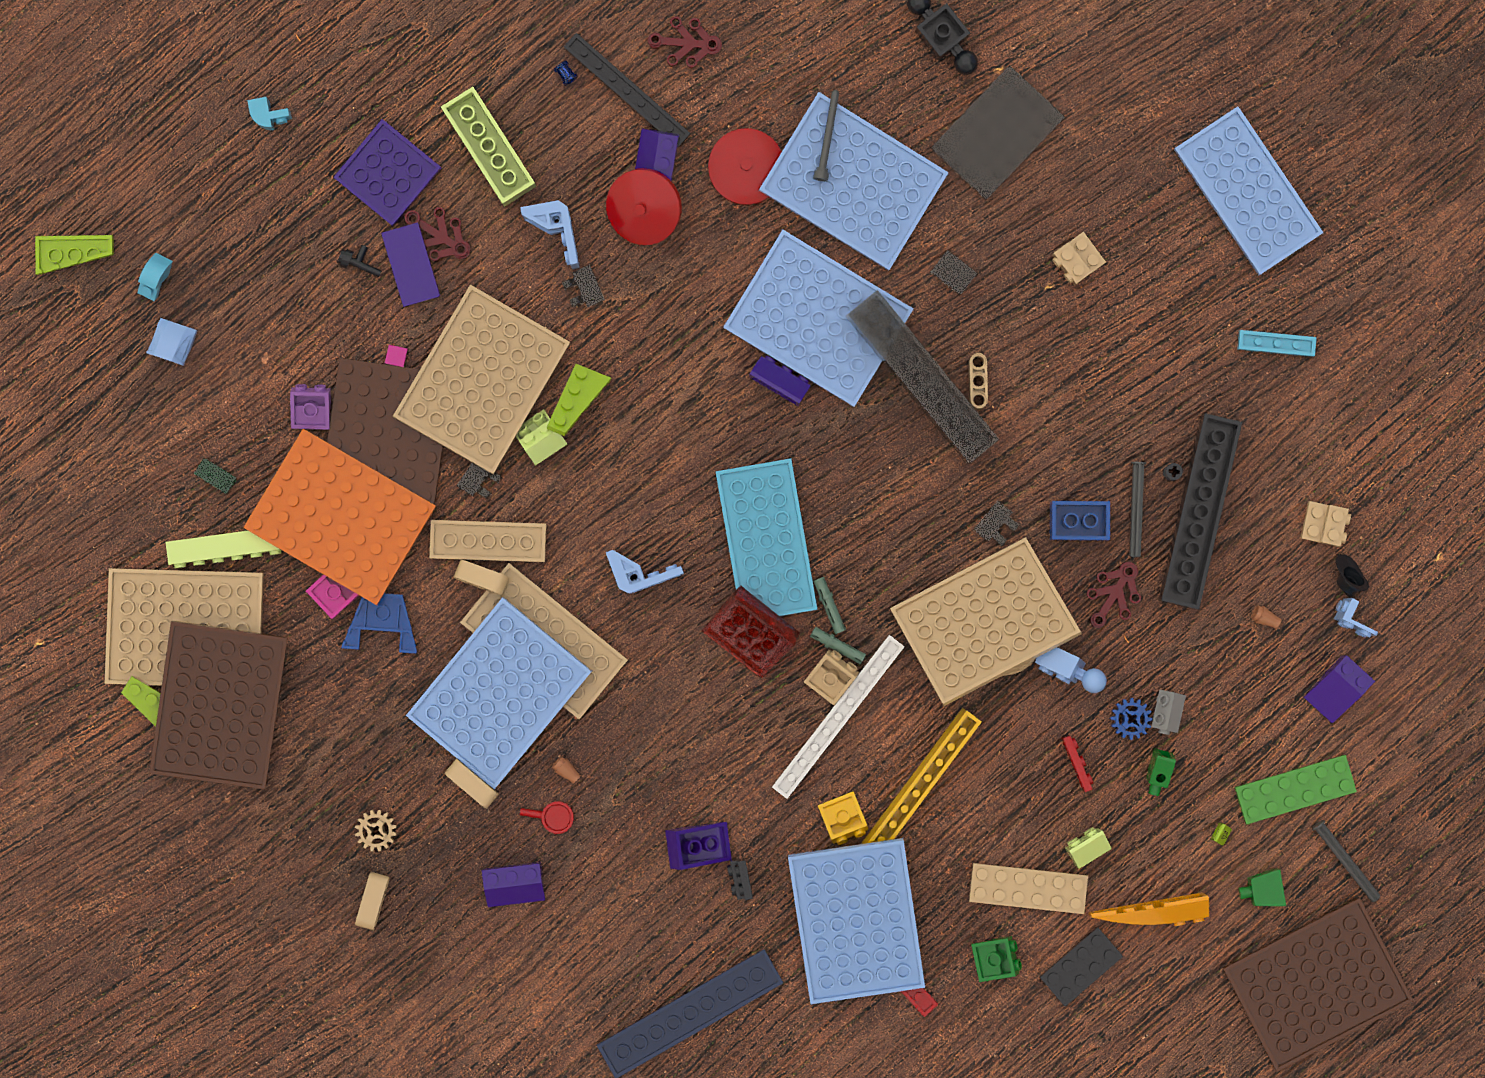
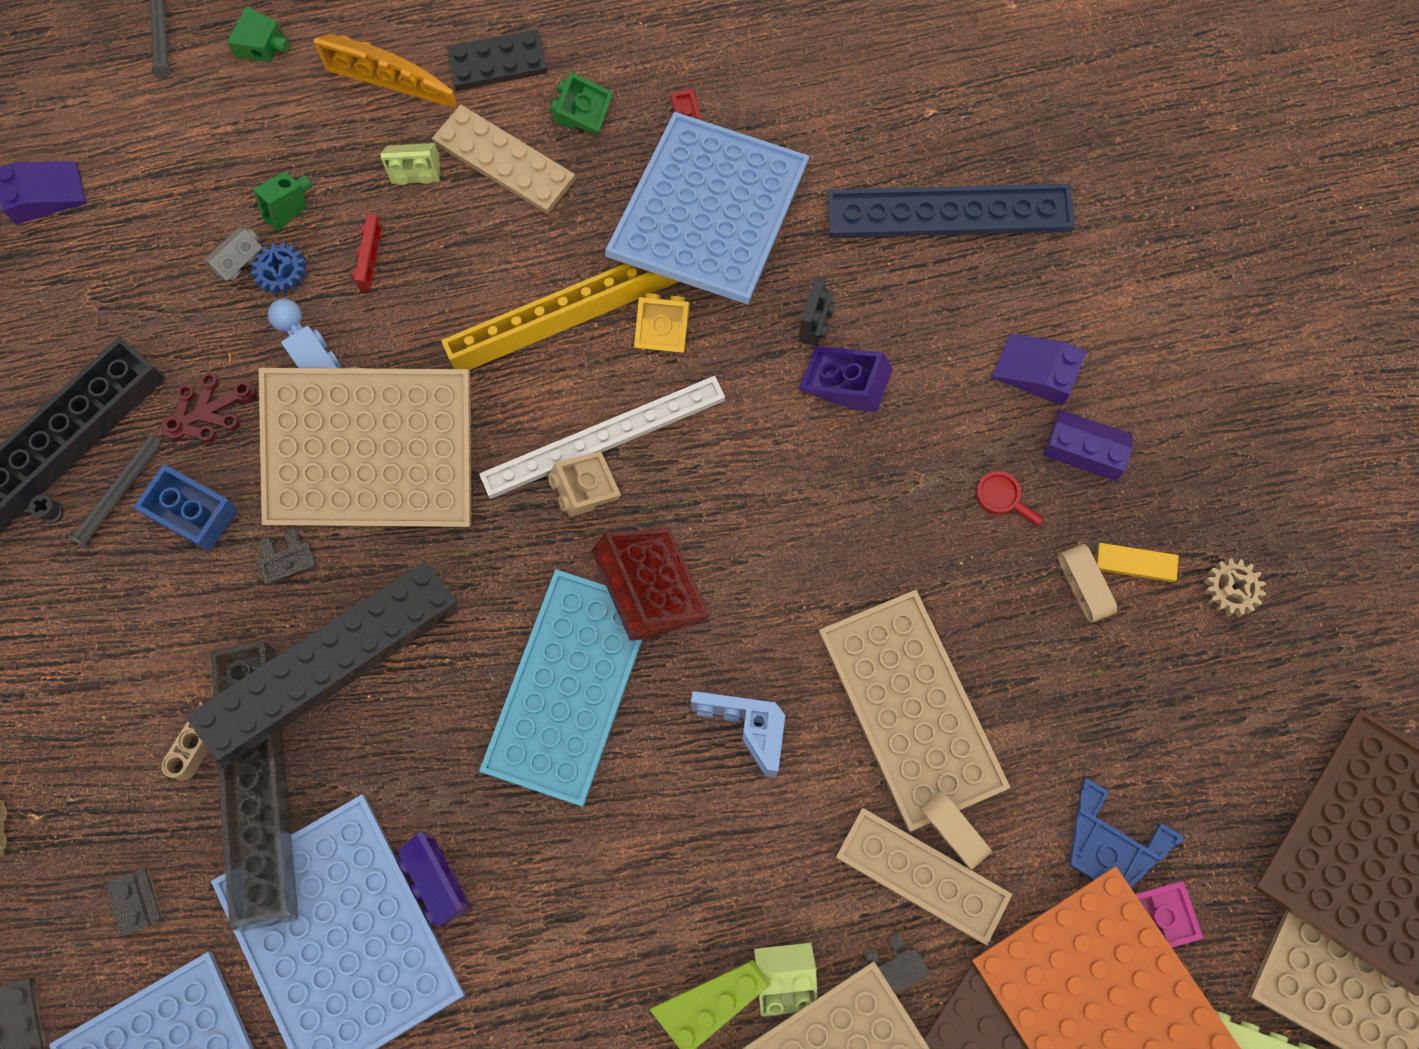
camera: 145 degrees left, 15 degrees down
tan beam [355,872,390,931] -> none
light blue plate [406,597,592,789] -> none
nougat cone [552,756,581,784] -> none
sand green pin [810,626,866,664] -> none
sand green pin [813,577,846,634] -> none
lime slope [1211,823,1232,845] -> none
bright green plate [1234,755,1357,825] -> none
nougat cone [1251,605,1281,629] -> none
none -> black brick [185,561,457,769]
none -> dark purple slope [992,334,1087,406]
none -> yellow tile [1096,543,1179,583]

